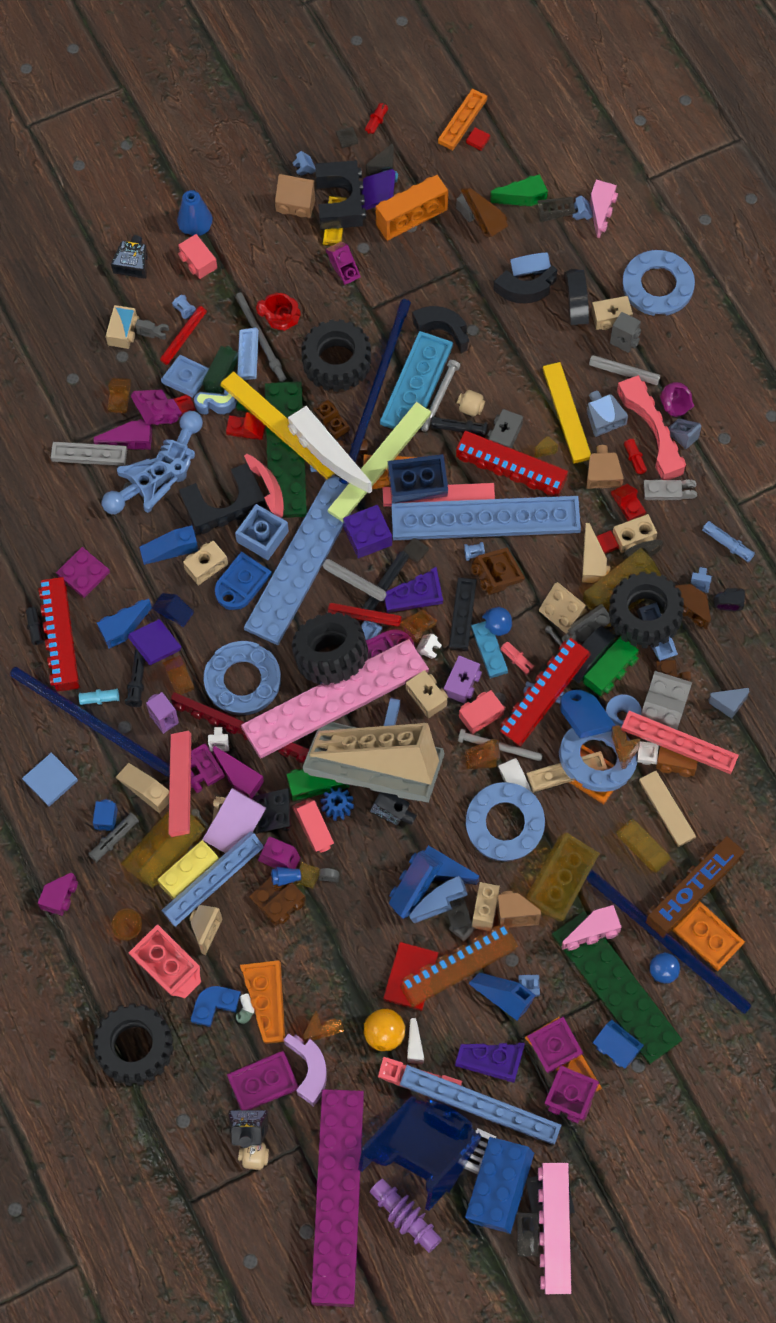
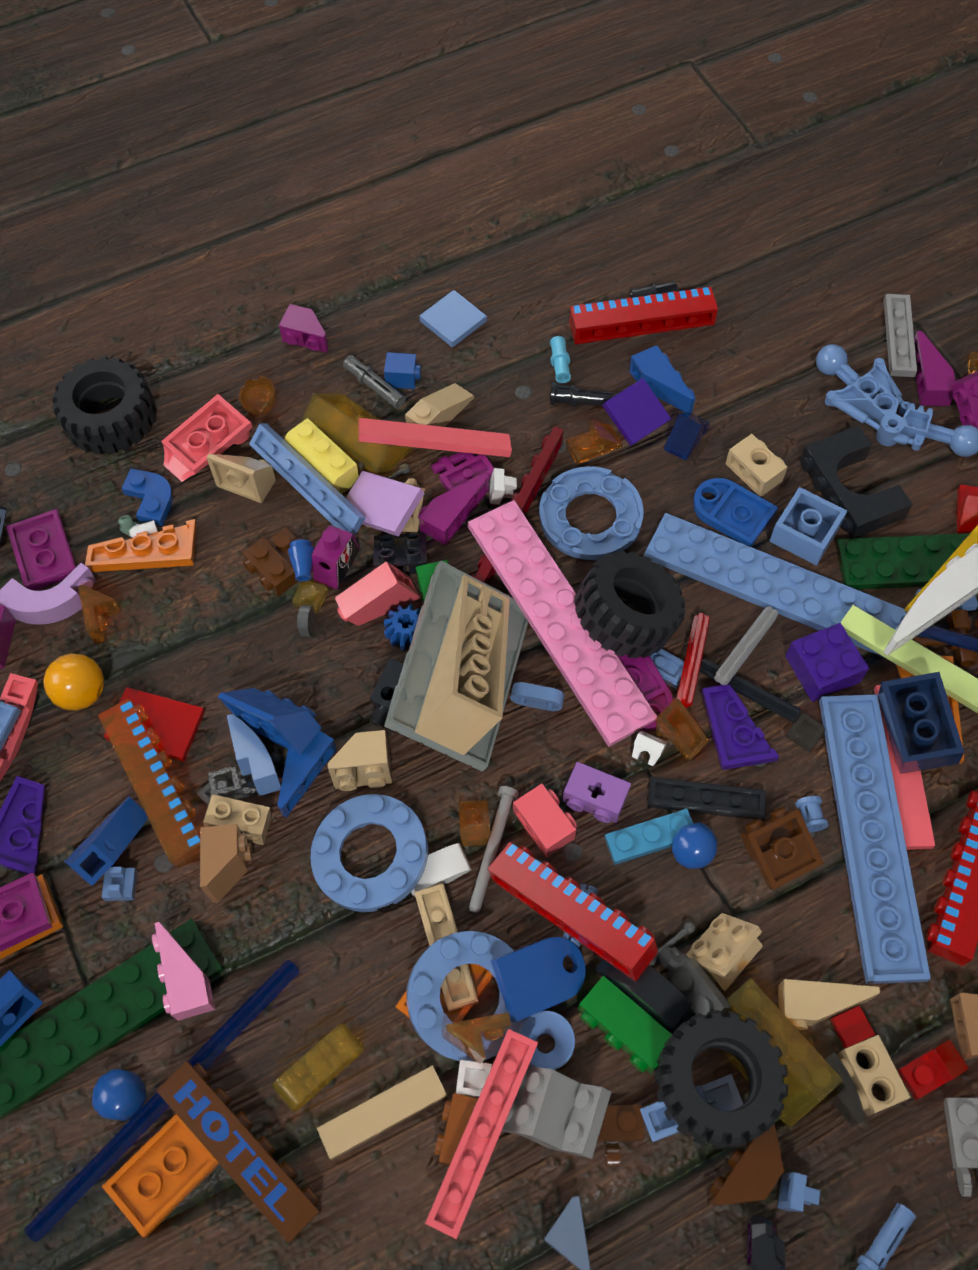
camera: 90 degrees right, 5 degrees down
clear blue axle [10,667,170,778] -> none
magenta plate [56,547,110,598] -> none
blue slope [140,525,199,565] -> none
medium lavender brick [146,692,179,734] -> none
coral slope [244,454,284,518] -> none
tan brick [406,670,448,718] -> none
white slope [407,1018,424,1064] -> none
coral axle [500,642,535,675] -> none
clear yellow slope [525,832,600,921] -> none
none -> tan slope [328,730,392,791]

